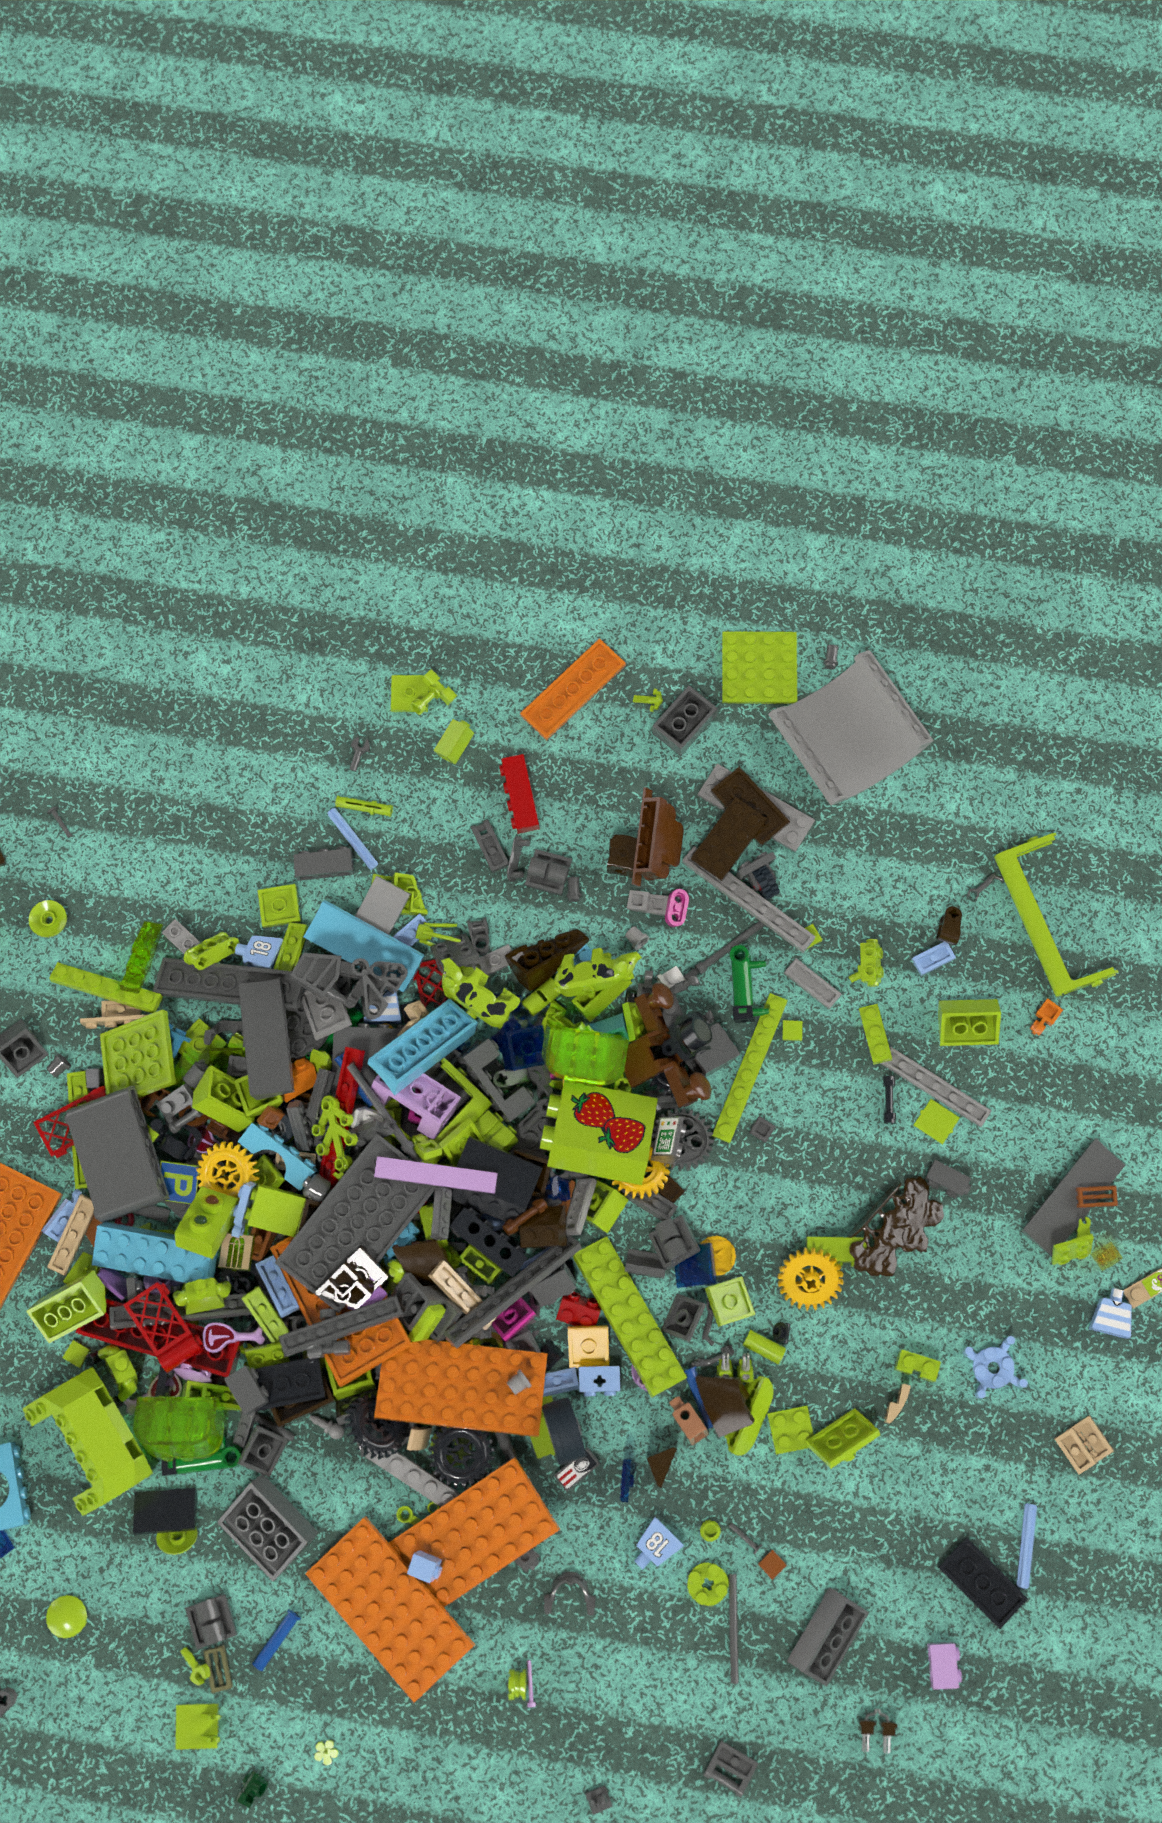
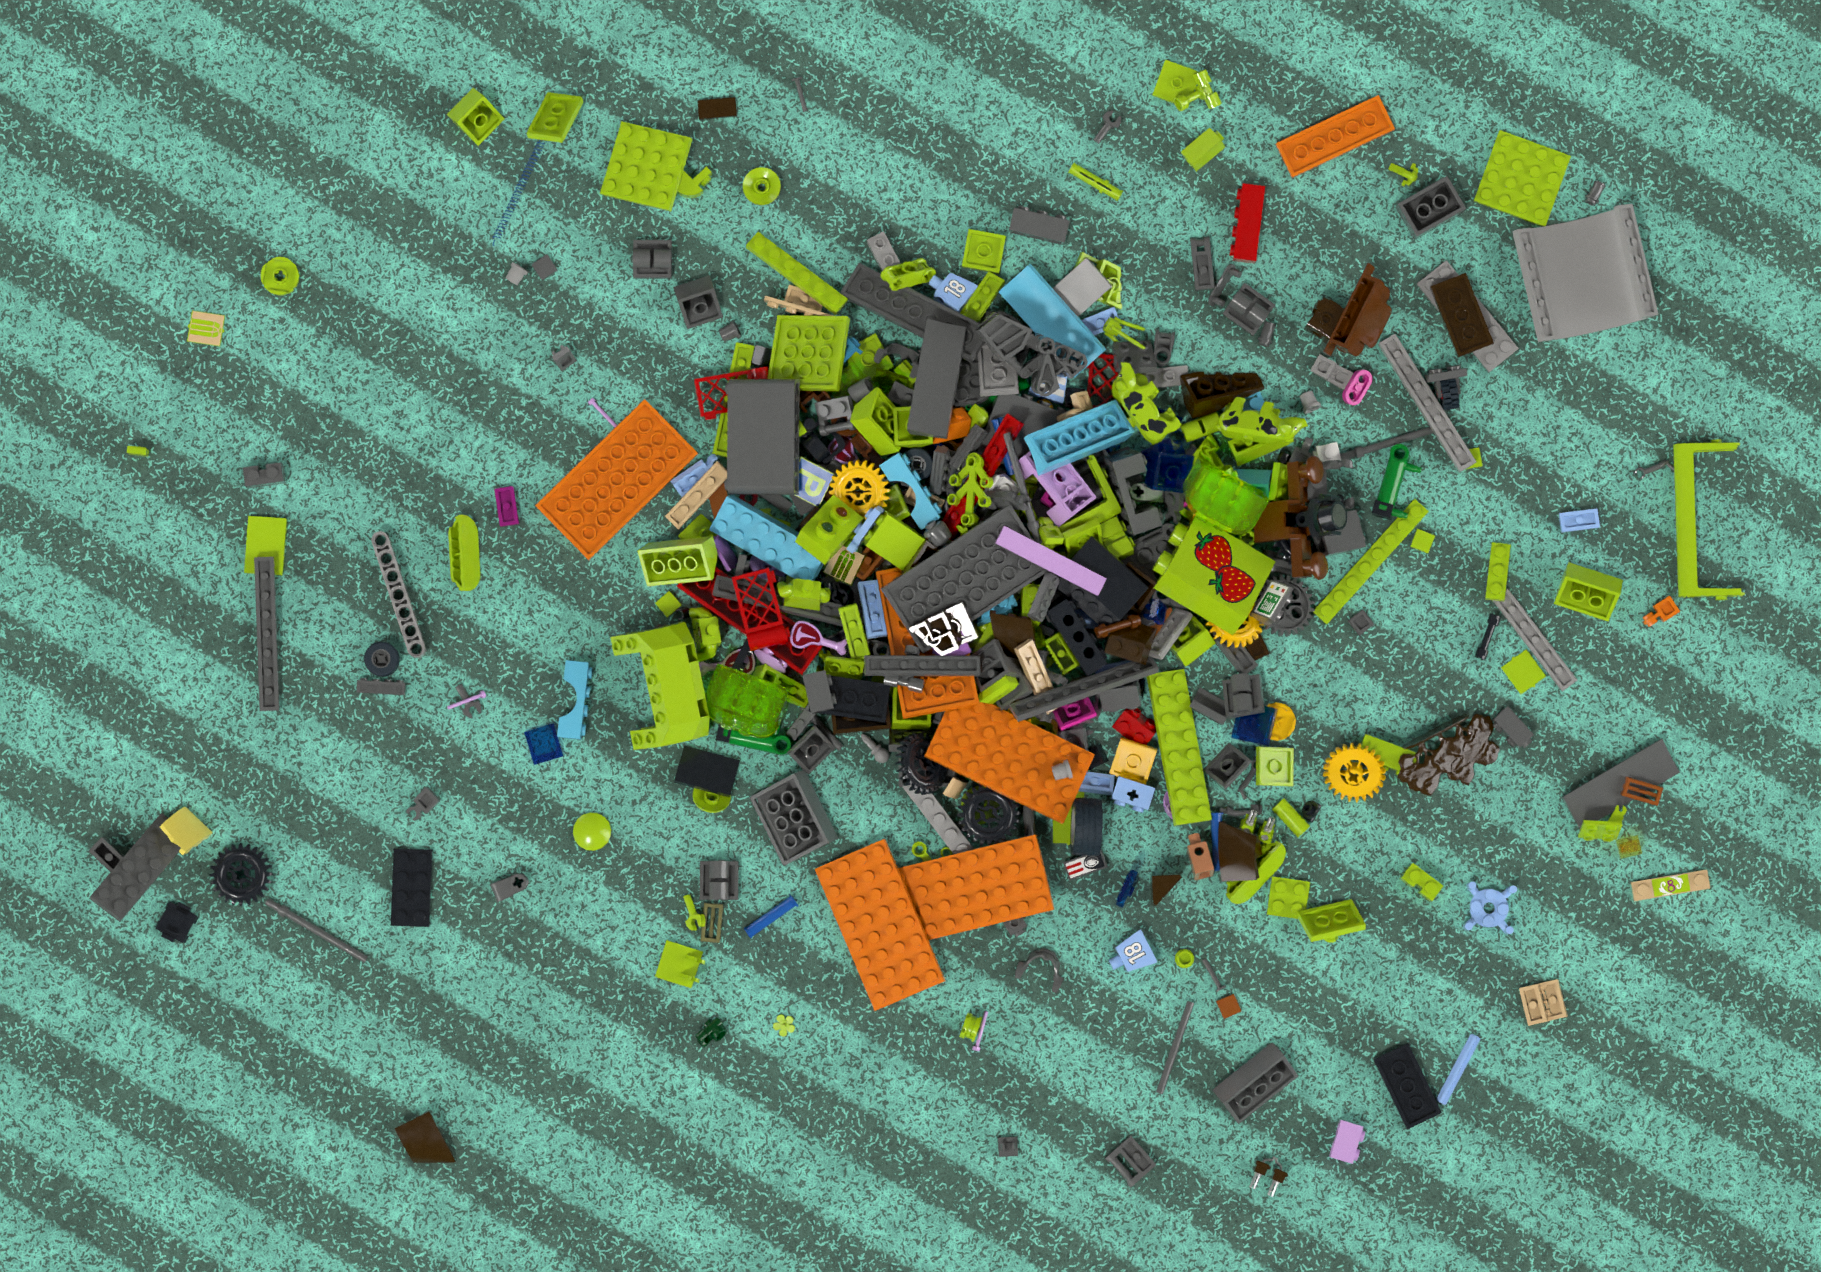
camera: 10 degrees right, 10 degrees up
clear neon green slope [120,921,163,994] -> none
dark orange tile [257,1105,285,1130] -> none
light blue axle [327,808,378,870] -> none
lime plate [387,1259,406,1283] -> none
light blue brick [407,1550,442,1583] -> none
lime plate [687,1562,729,1606] -> none
dark brown plate [691,797,767,881] -> none
light grey plate [784,958,842,1010] -> none
lime brick [849,939,884,987] -> none
tan slope [884,1384,911,1424] -> none
dark brown piece [936,906,962,945] -> none
light blue torso [1089,1288,1131,1339] -> none

